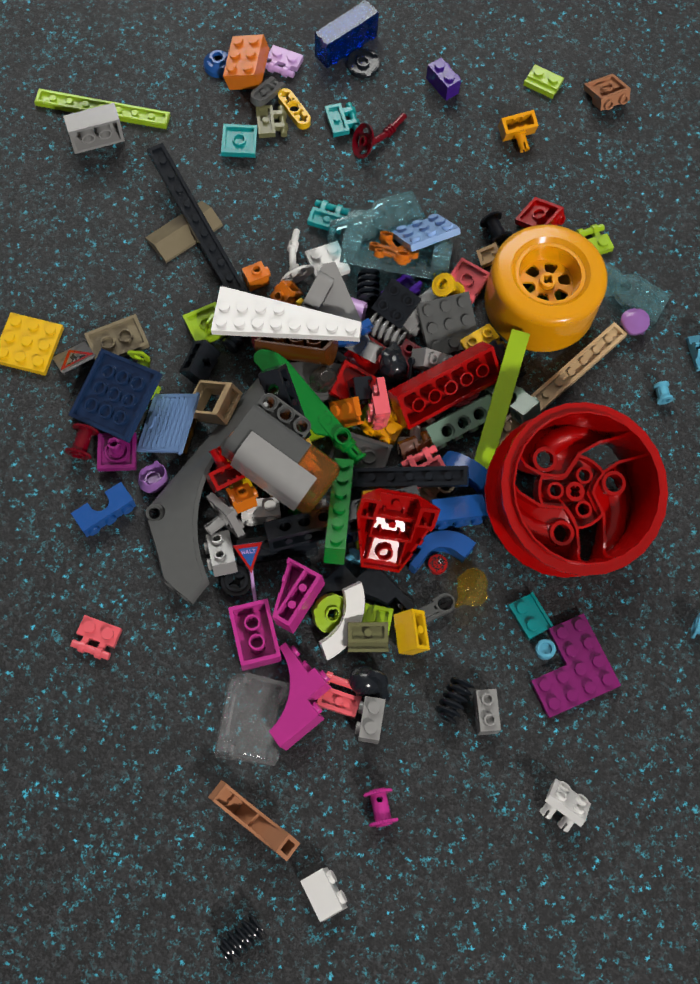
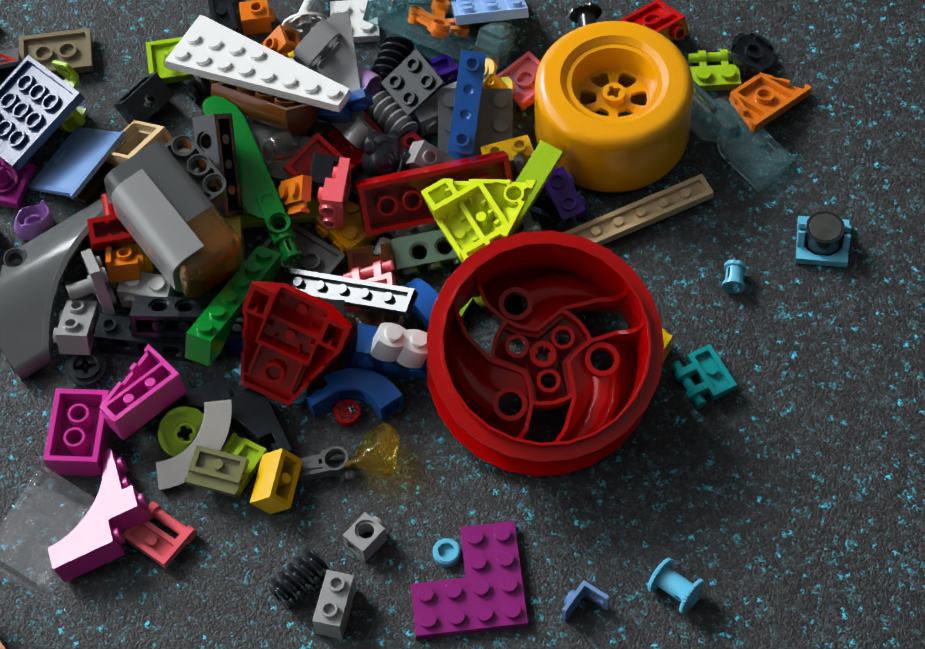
camera: 25 degrees right, 10 degrees down
piece [233,542,262,602] -> none
black hair [348,666,390,701] -> none
light grey brick [355,696,386,744] -> none
teal plate [507,592,554,640] -> none
medium lavender hair [620,308,650,336] -> none
none -> light grey brick [343,512,387,562]
none -> white brick [370,323,428,368]
none -> neon yellow wedge [421,178,537,263]
none -> blue fence [447,50,486,160]
none -> dark purple bracket [545,166,588,222]
none -> medium blue bracket [562,580,611,621]
none -> teal plate [671,344,737,408]
none -> black tile [728,32,776,75]
none -> orange wing [729,73,812,133]

